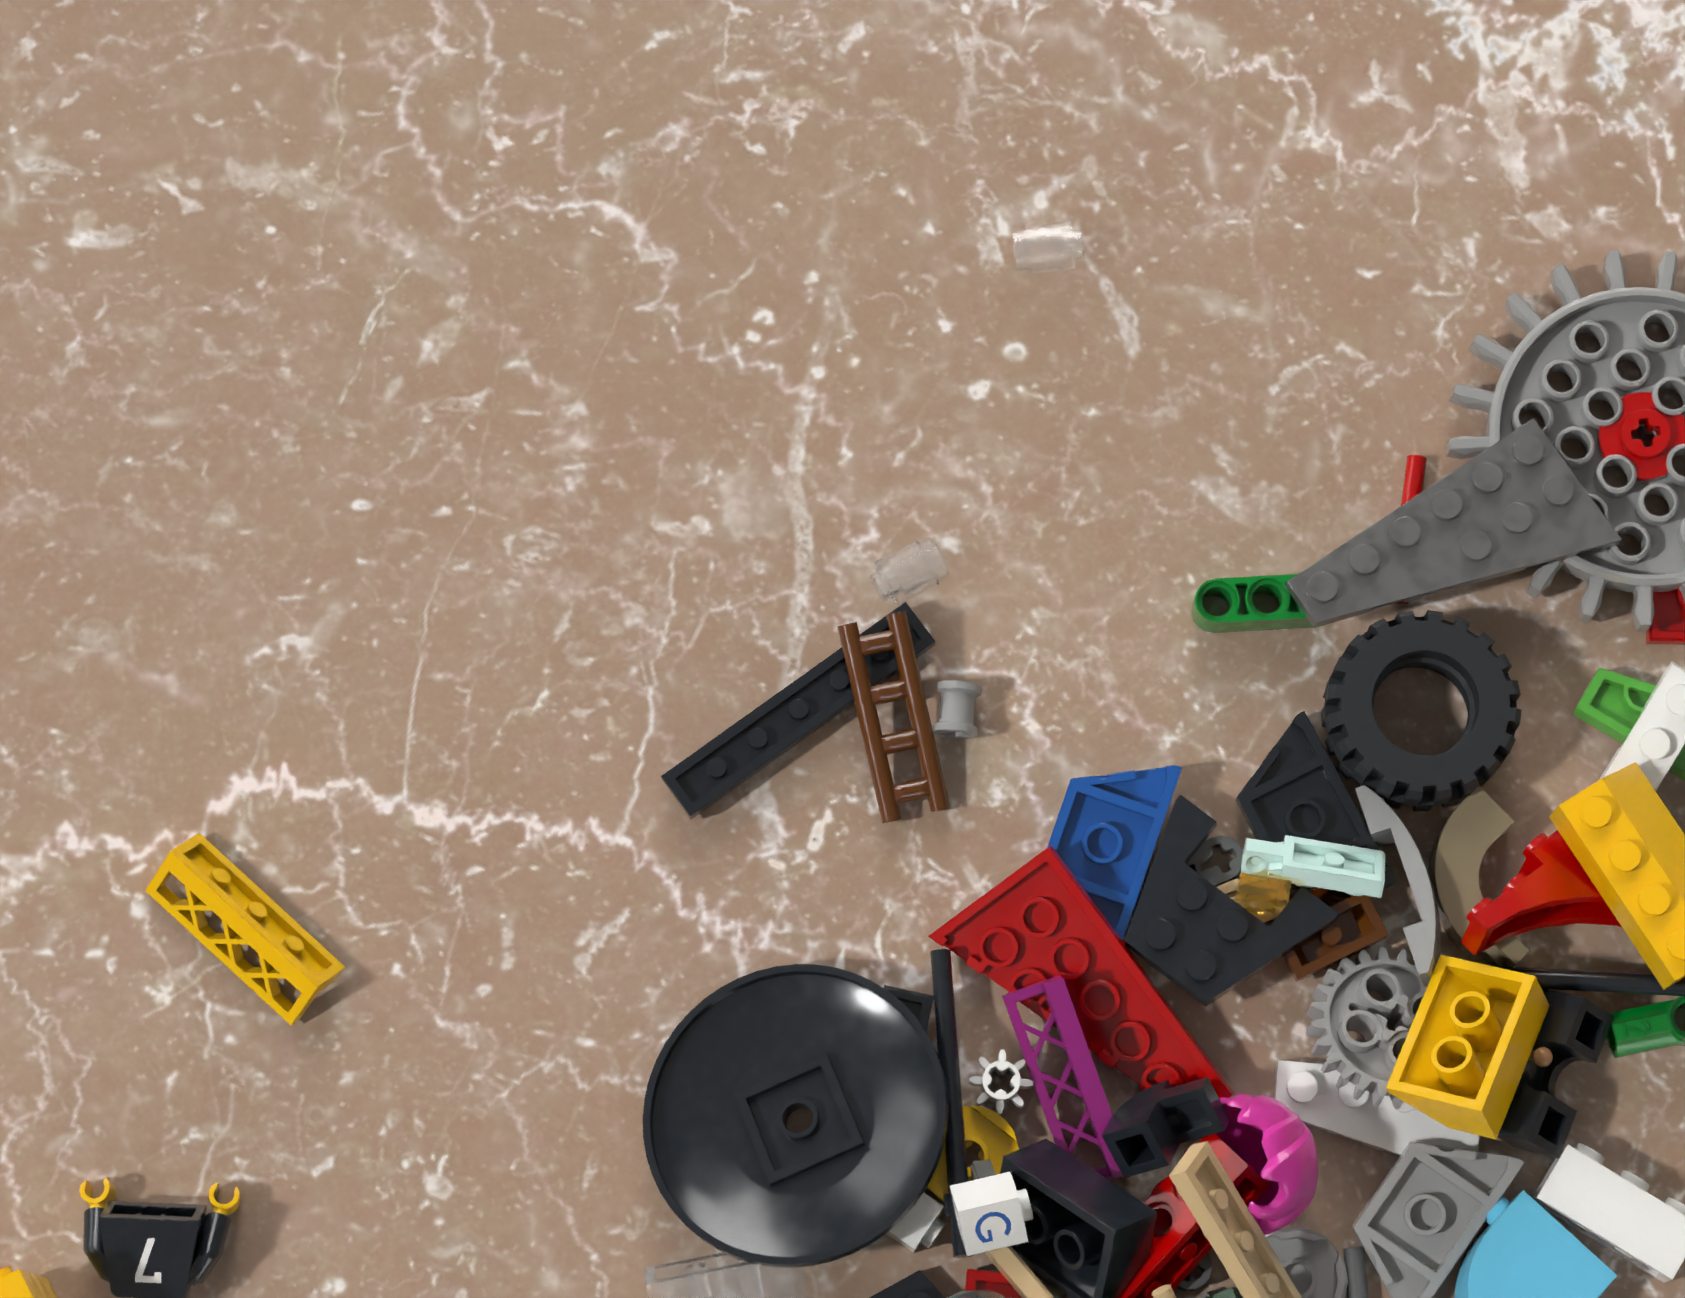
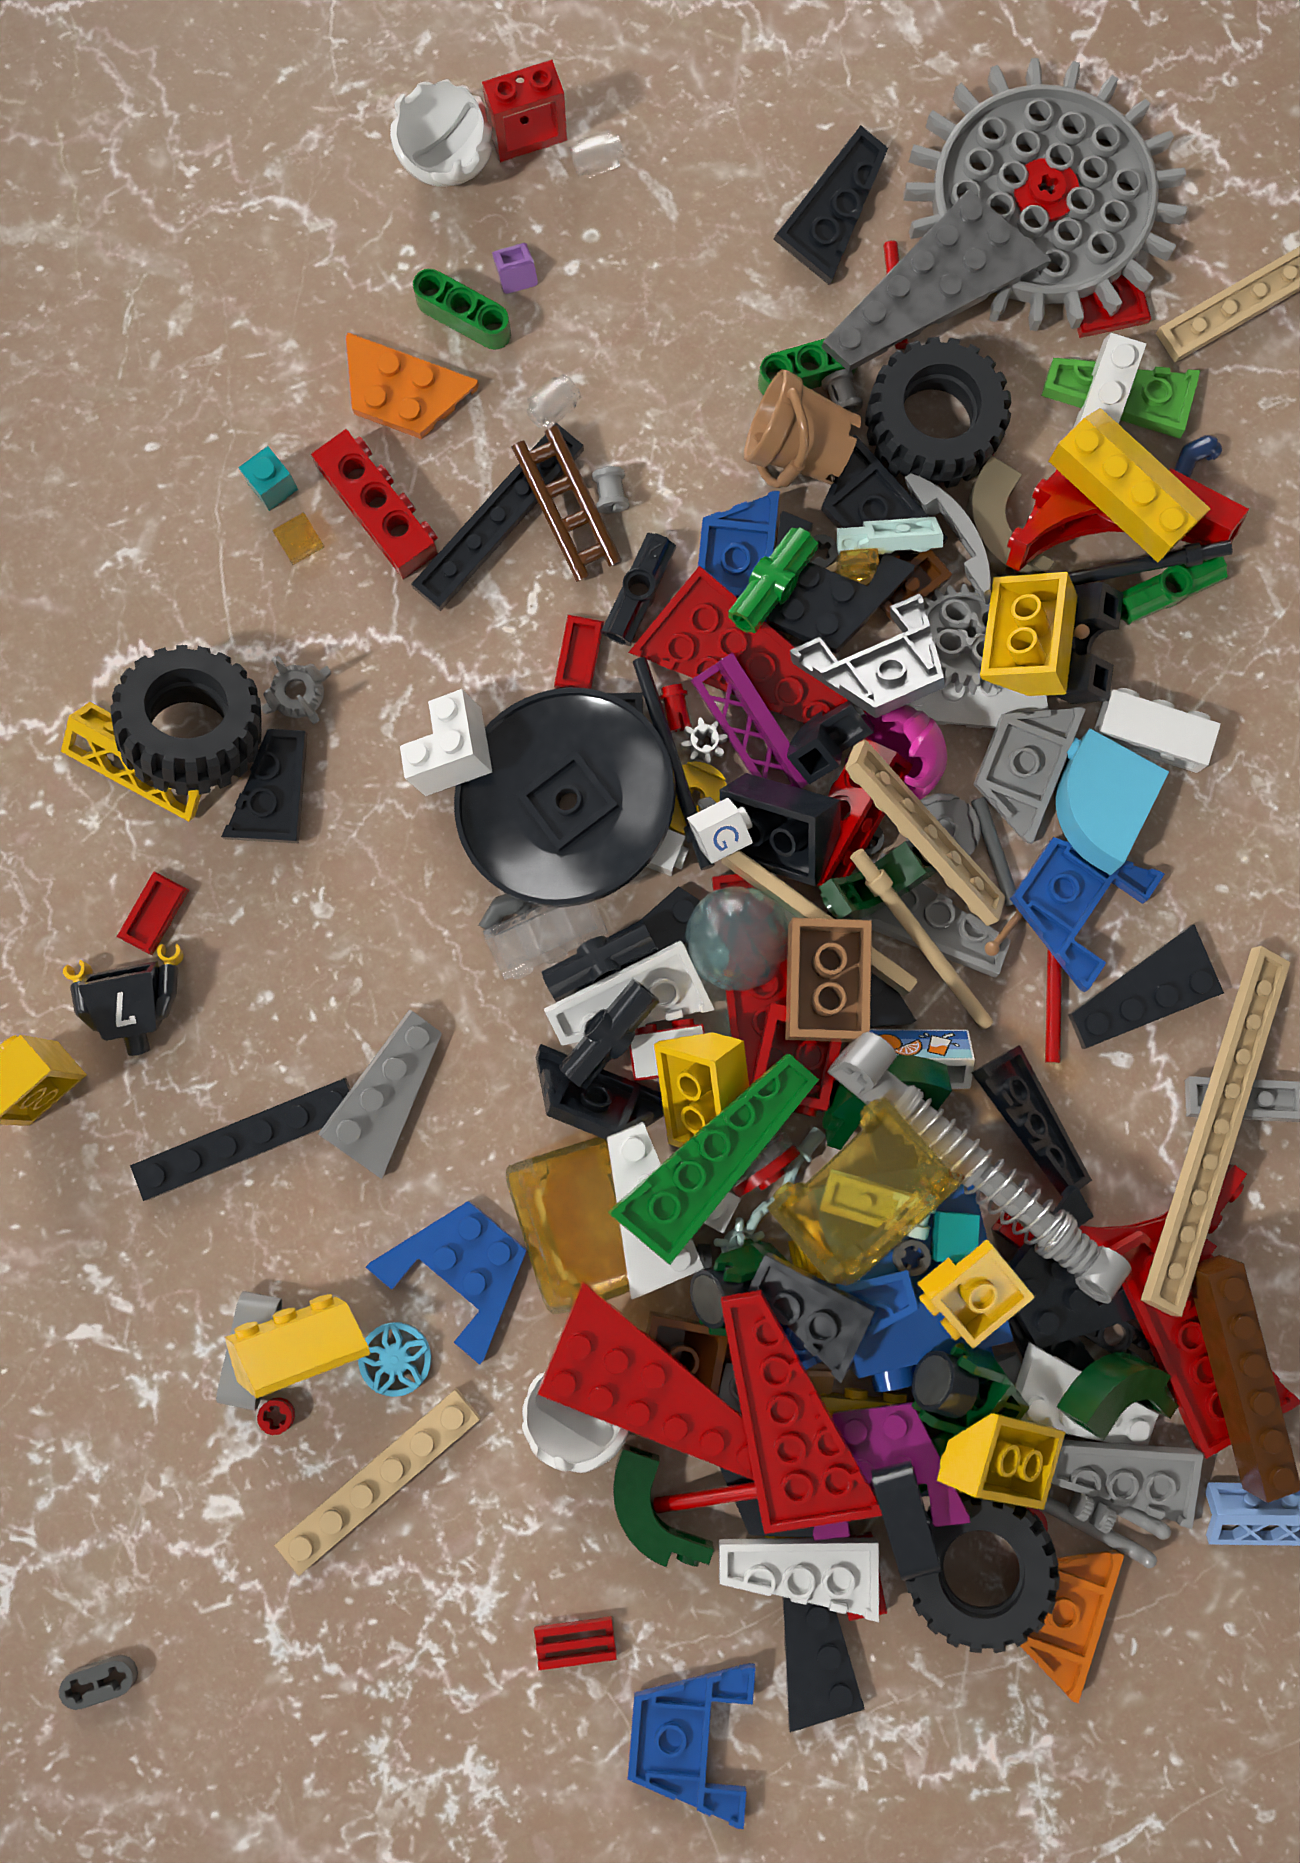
camera: 20 degrees left, 5 degrees up
none -> black tyre [111,645,262,795]
none -> red tile [116,871,189,956]
none -> black wing [221,729,308,844]
none -> teal brick [238,446,298,511]
none -> light grey piece [261,656,331,724]
none -> clear yellow plate [272,512,324,565]
none -> red brick [311,429,438,580]
none -> orange wing [346,332,479,439]
none -> white piece [390,79,493,187]
none -> white brick [400,689,492,796]
none -> green beam [413,268,511,350]
none -> dark grey arm [478,894,532,934]
none -> red window [482,60,567,162]
none -> medium lavender slope [492,243,538,294]
none -> red tile [554,615,604,689]
none -> black piece [601,533,676,646]
none -> red pin [659,684,692,733]
none -> green piece [728,527,818,633]
none -> medium nougat piece [744,369,861,488]
none -> black wing [773,125,888,285]
none -> wing [790,594,944,718]
none -> light grey bush [821,369,864,413]

